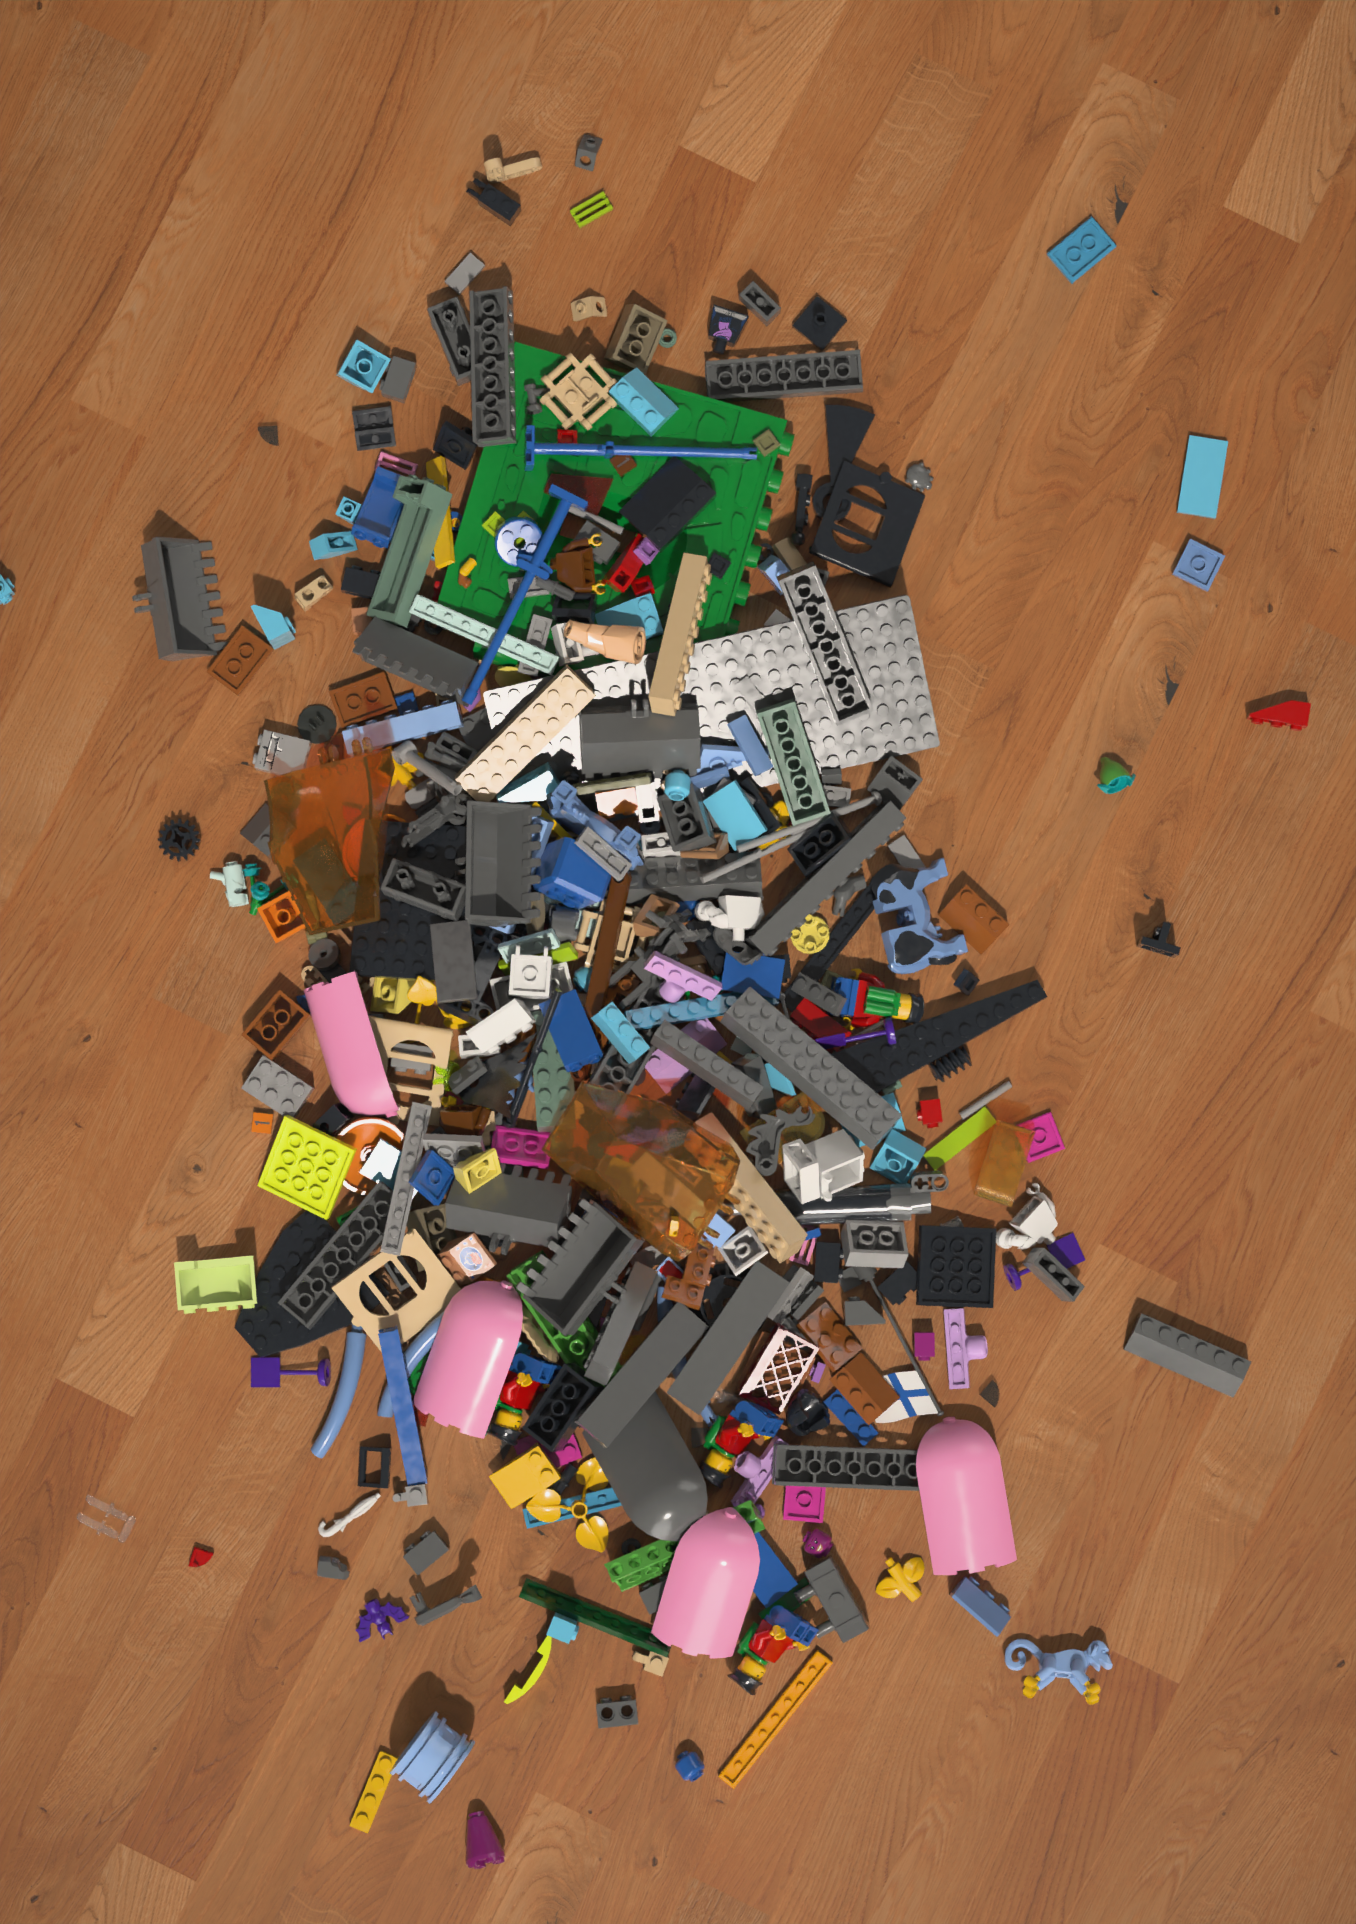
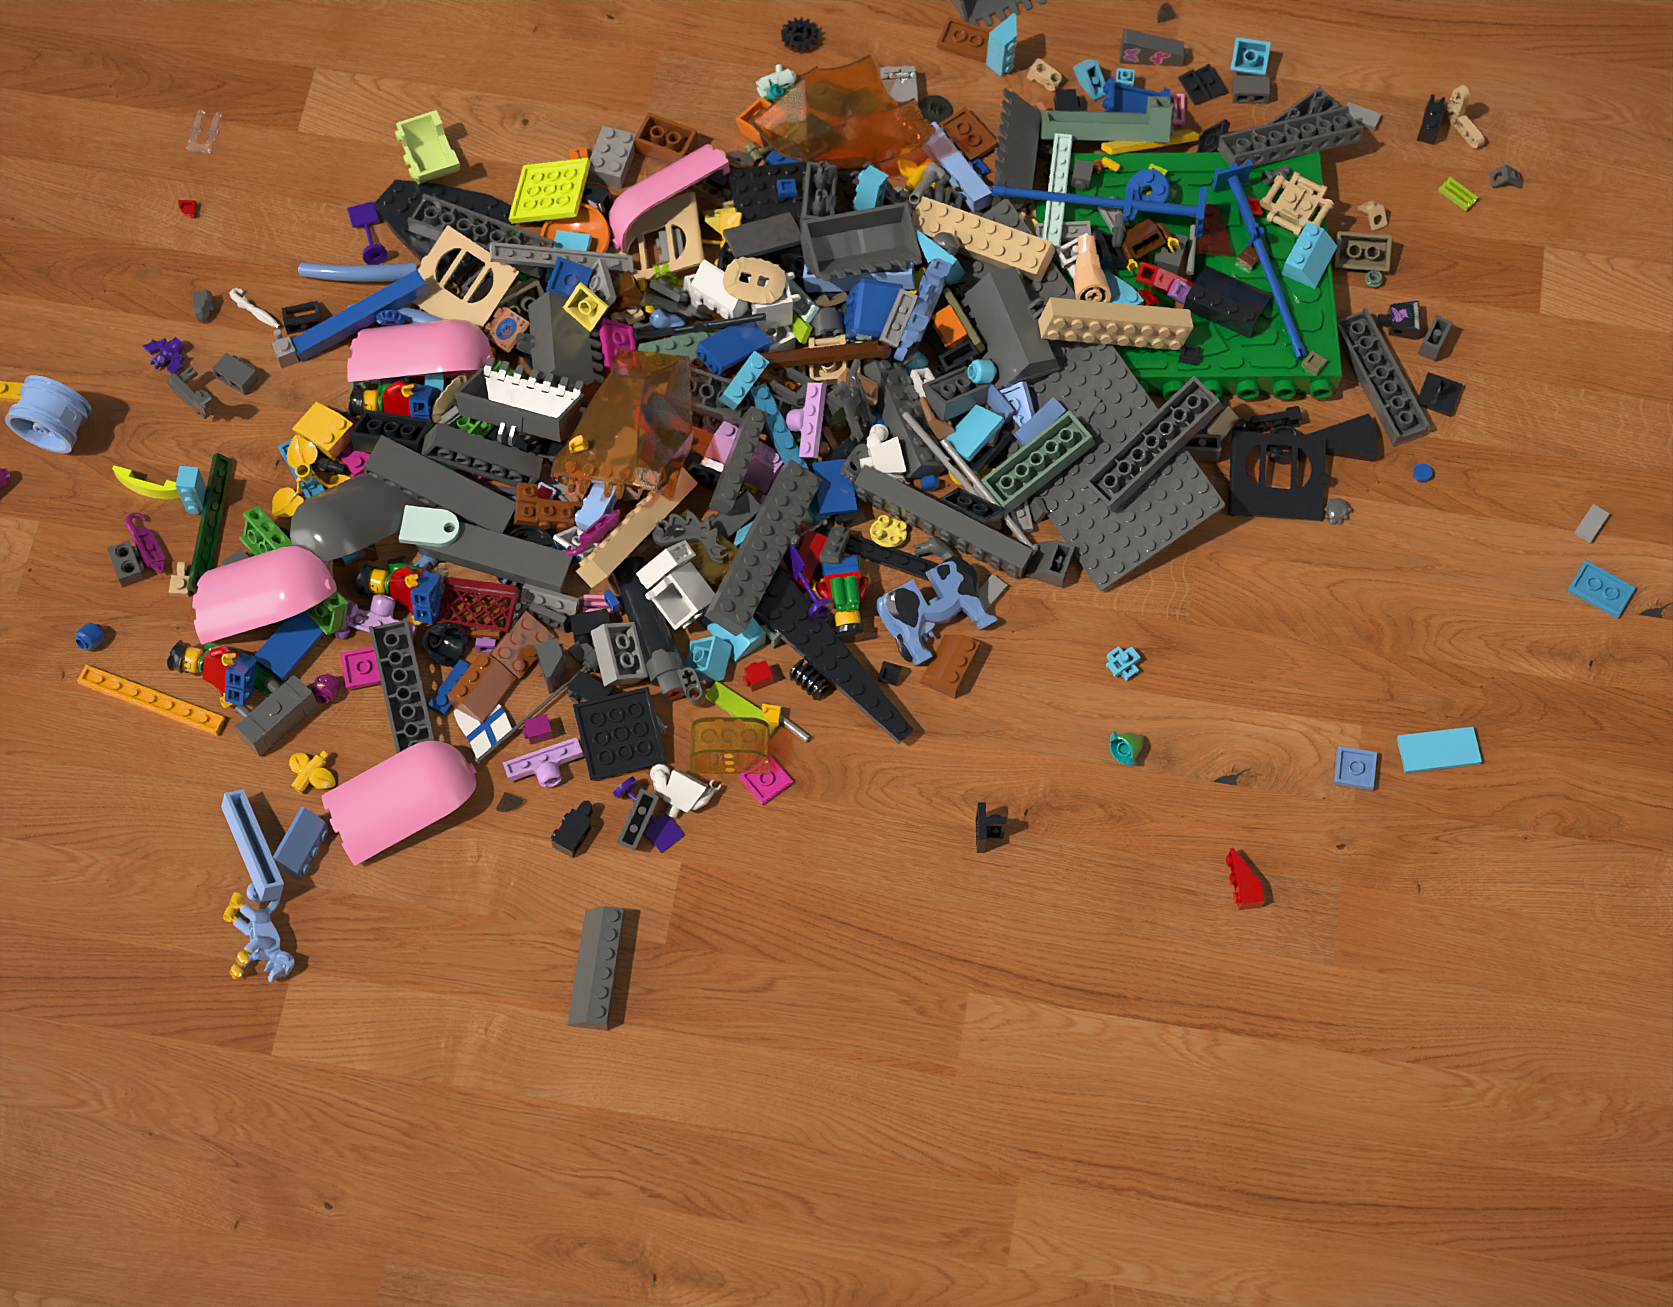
camera: 70 degrees right, 20 degrees down
none -> magenta plate [125,512,166,574]
none -> light blue brick [221,789,284,902]
none -> blue gear [376,310,406,326]
none -> light aqua tile [399,505,460,547]
none -> light grey axle [434,406,461,426]
none -> black hinge [551,801,593,858]
none -> magenta plate [565,509,621,556]
none -> tan piece [722,257,786,304]
none -> yellow tile [762,704,782,727]
none -> blue tile [776,179,797,198]
none -> medium azure brick [853,165,889,211]
none -> blue tile [921,475,939,491]
none -> dark grey hair [932,232,960,257]
none -> dark grey brick [1071,159,1094,190]
none -> medium azure piece [1106,646,1141,681]
none -> dark grey slope [1120,28,1187,67]
none -> blue tile [1412,463,1432,483]
none -> light grey tile [1574,504,1610,543]

